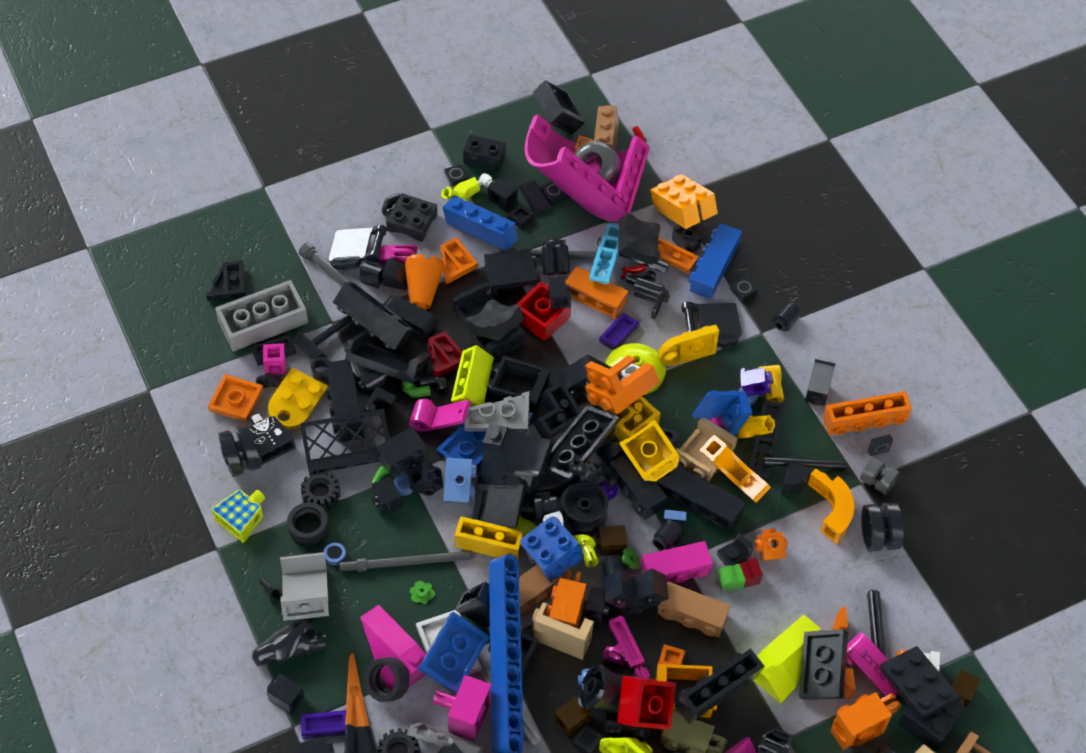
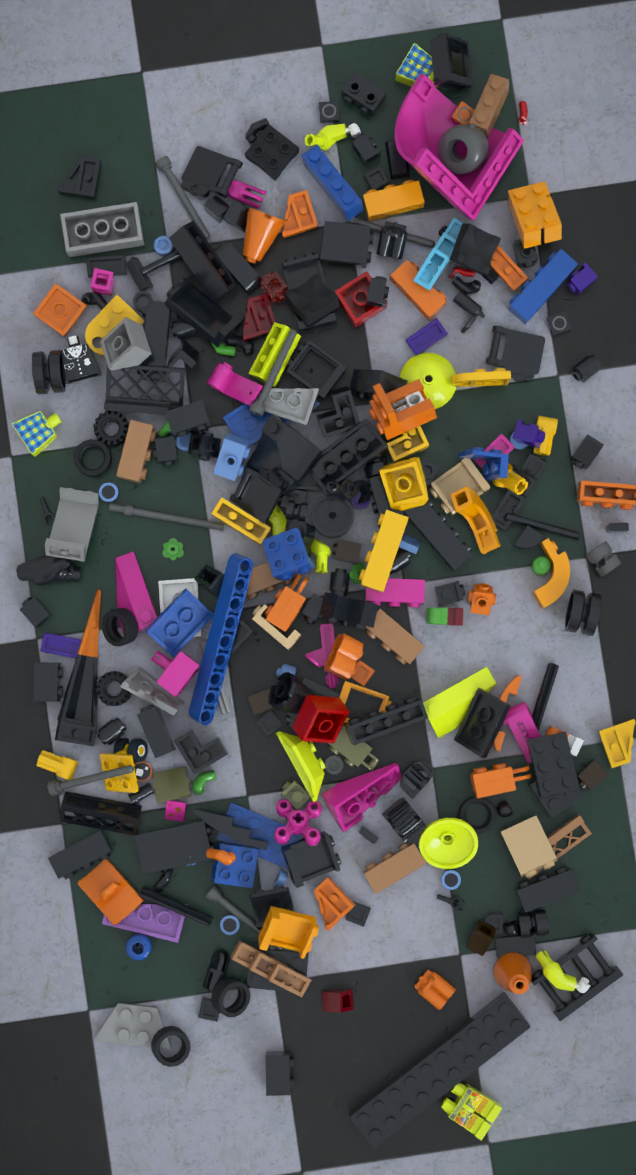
camera: 20 degrees right, 30 degrees up
none -> light grey slope [100,317,152,370]
none -> medium nougat brick [116,420,157,484]
none -> medium blue tile [154,236,173,256]
none -> dark grey piece [248,329,297,417]
none -> clear red brick [260,271,288,304]
none -> orange brick [324,633,364,679]
none -> yellow brick [358,510,409,593]
none -> light orange brick [363,180,425,222]
none -> torso [395,43,439,87]
none -> bright green piece [531,556,551,576]
none -> dark purple brick [566,262,598,295]
none -> yellow wing [598,719,635,768]

